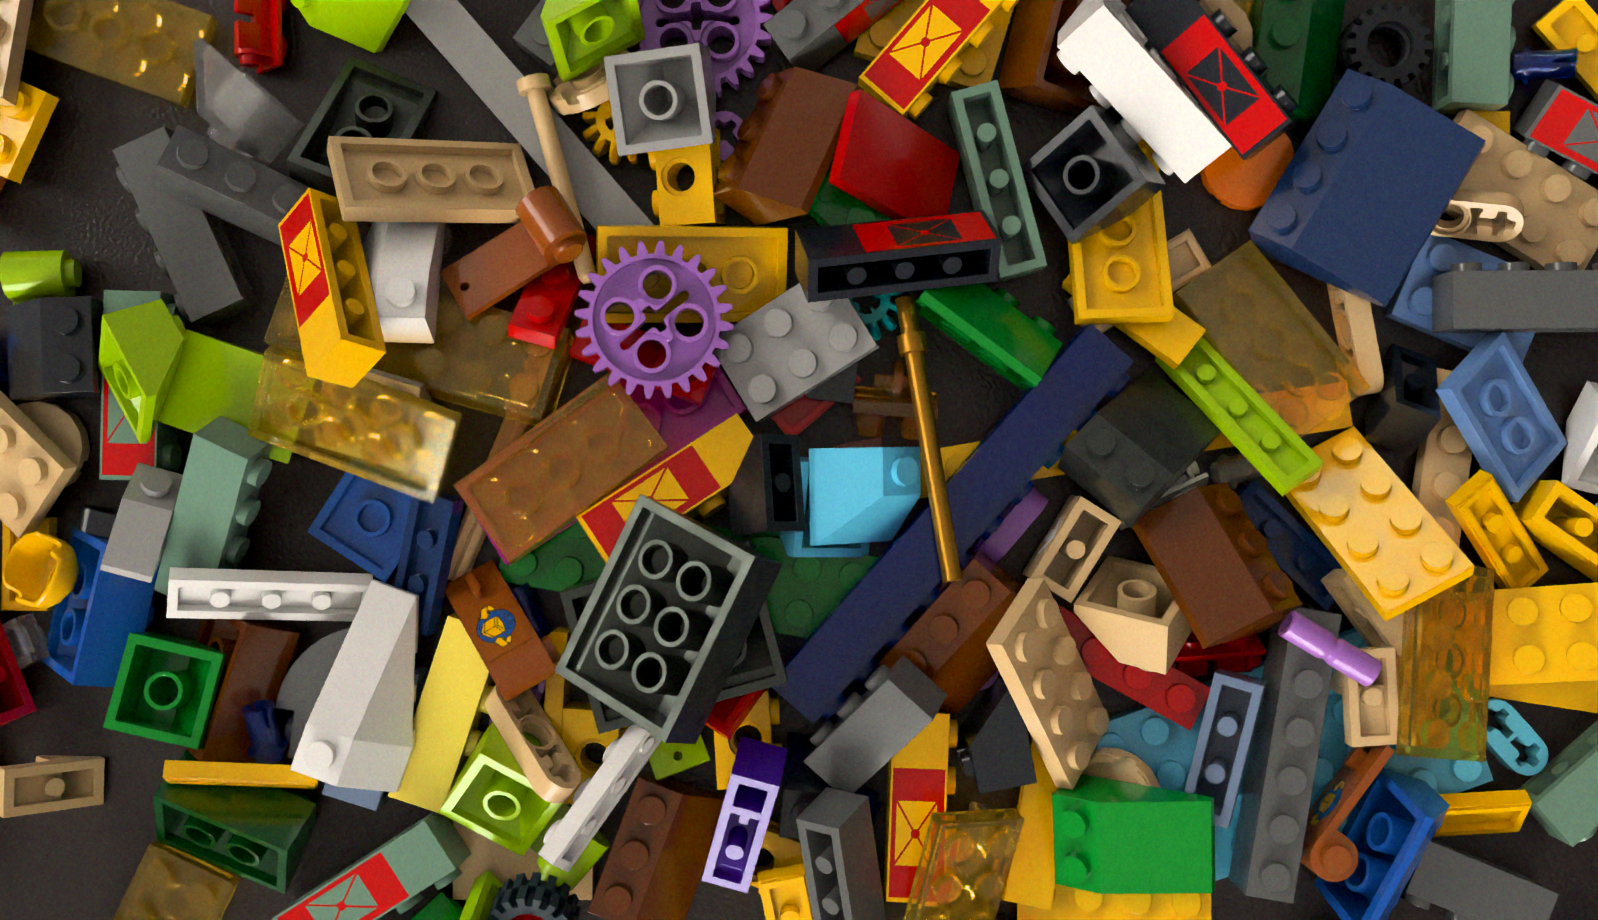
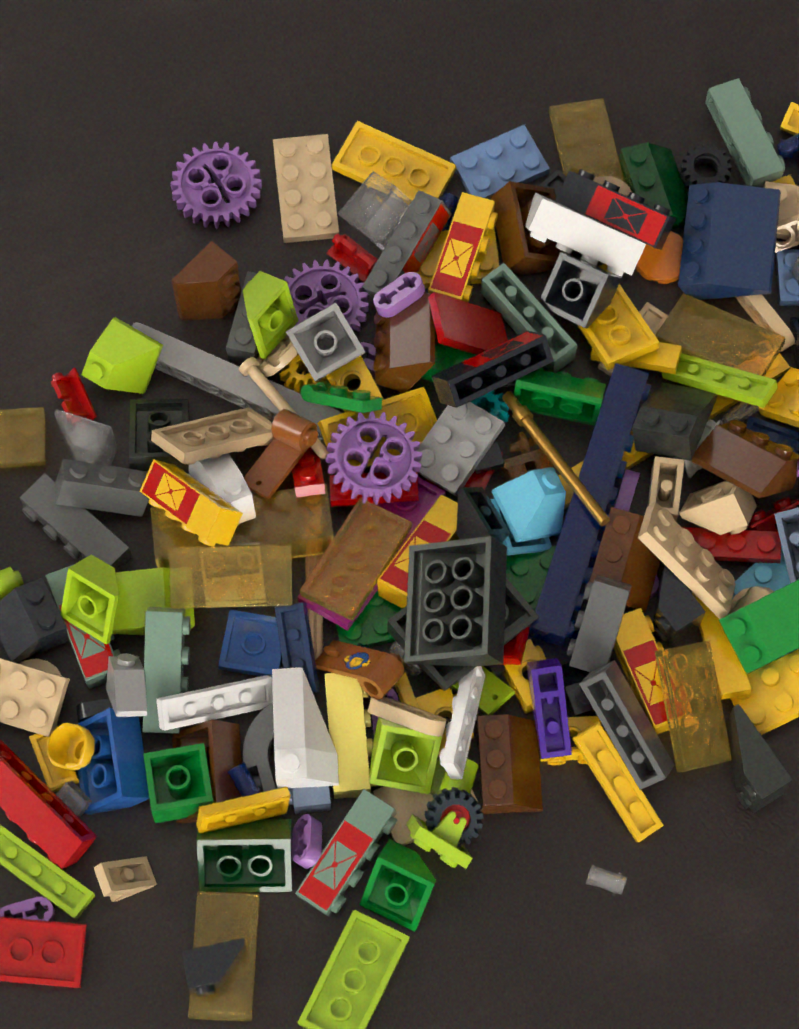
camera: 25 degrees left, 20 degrees down
none -> medium lavender beam [291,814,322,869]
none -> green plate [301,381,382,413]
none -> medium lavender beam [373,272,425,318]

